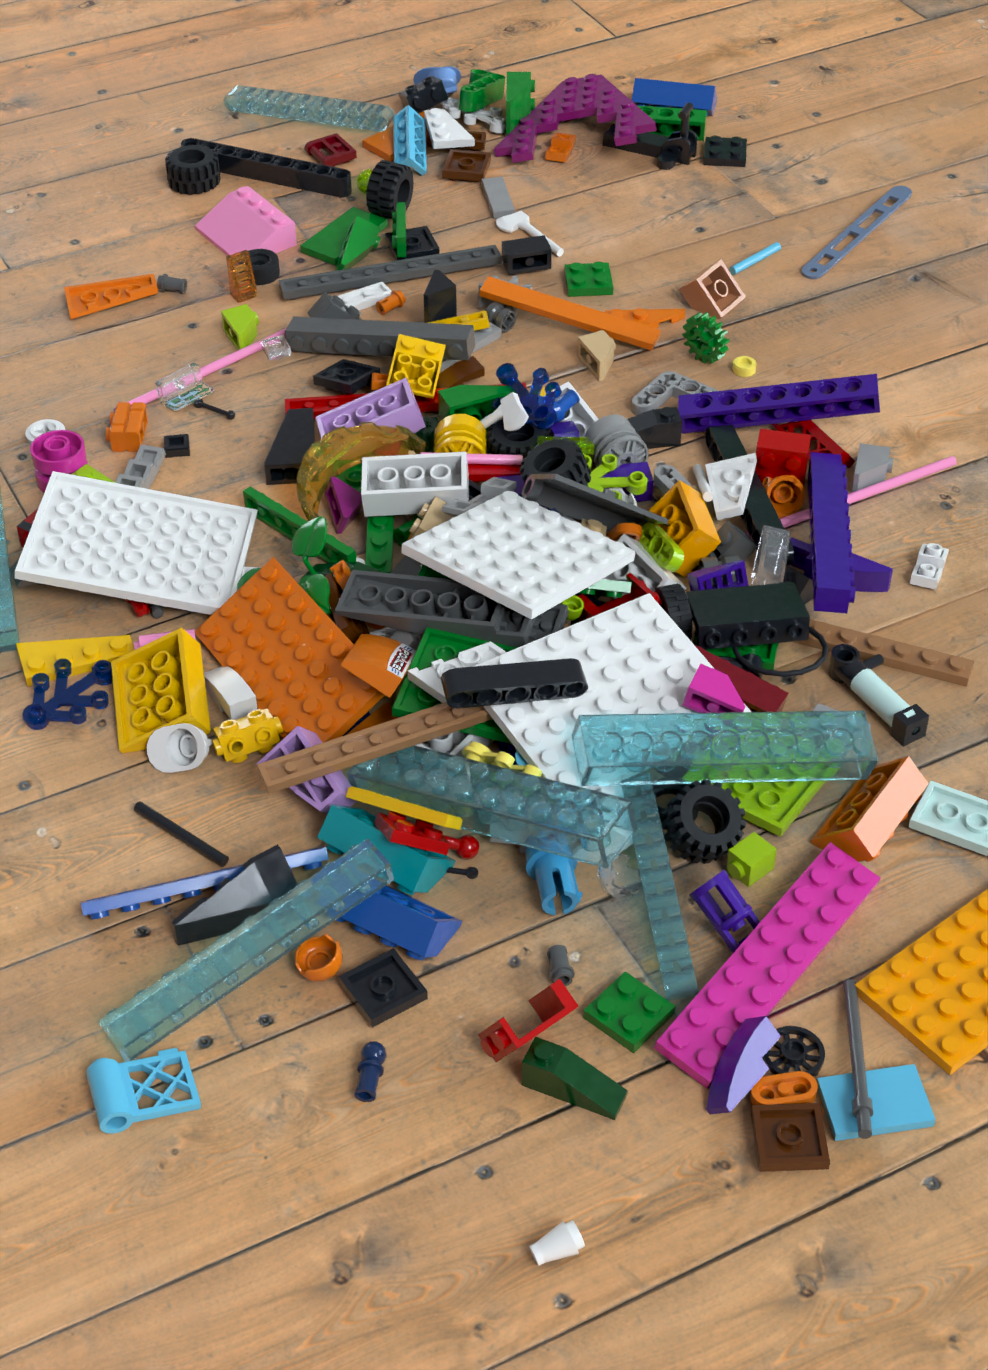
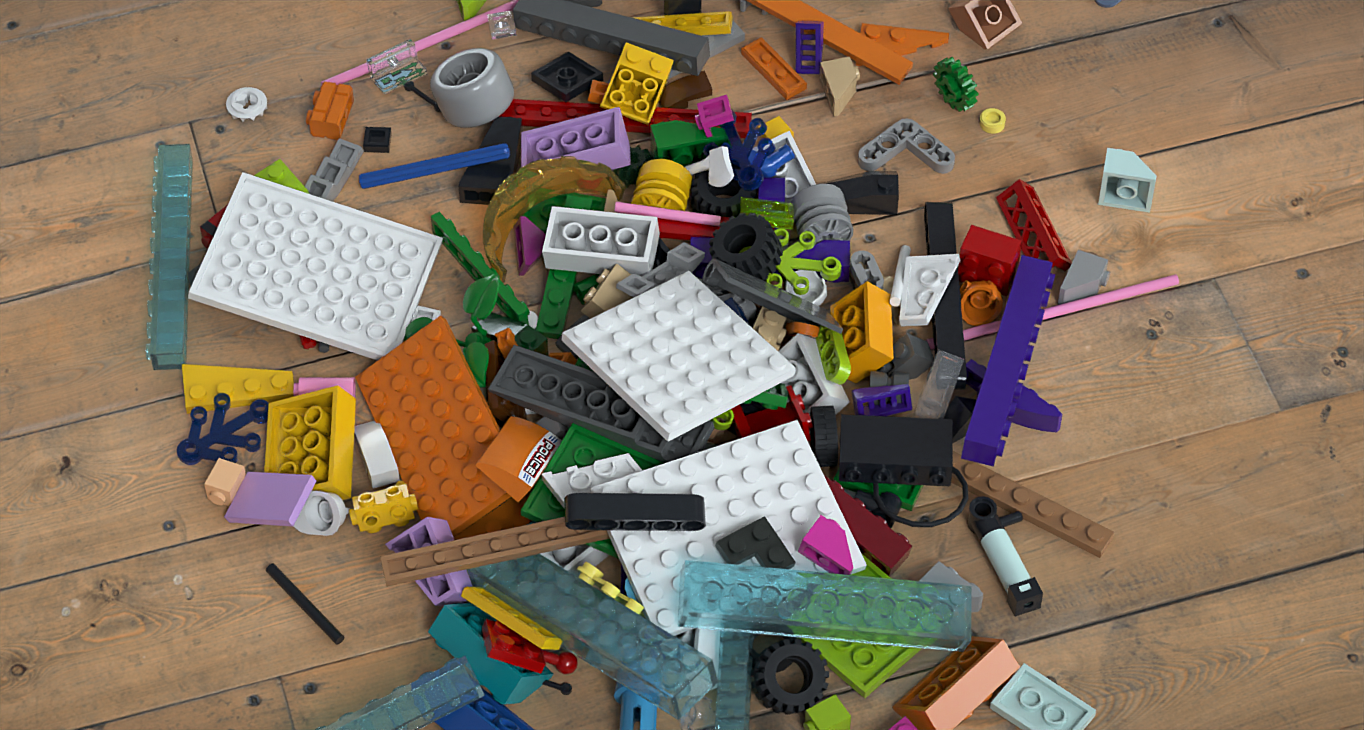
camera: 10 degrees right, 10 degrees up
dark pink wheel [30,430,88,493] -> none
plate [81,846,329,920] -> none
black wedge [171,844,302,946] -> none
dark grey wheel [485,302,516,332] -> none
dark purple brick [678,374,880,434] -> none
white slope [910,543,949,590] -> none
none -> light nougat brick [204,458,246,506]
none -> lavender tile [224,472,316,526]
none -> blue axle [359,143,510,189]
none -> light grey wheel [430,48,514,128]
none -> dark pink bracket [695,94,734,138]
none -> pearl dark grey plate [715,516,796,579]
none -> orange tile [741,37,807,100]
none -> dark purple slope [796,21,824,74]
none -> light aqua slope [1098,148,1157,213]

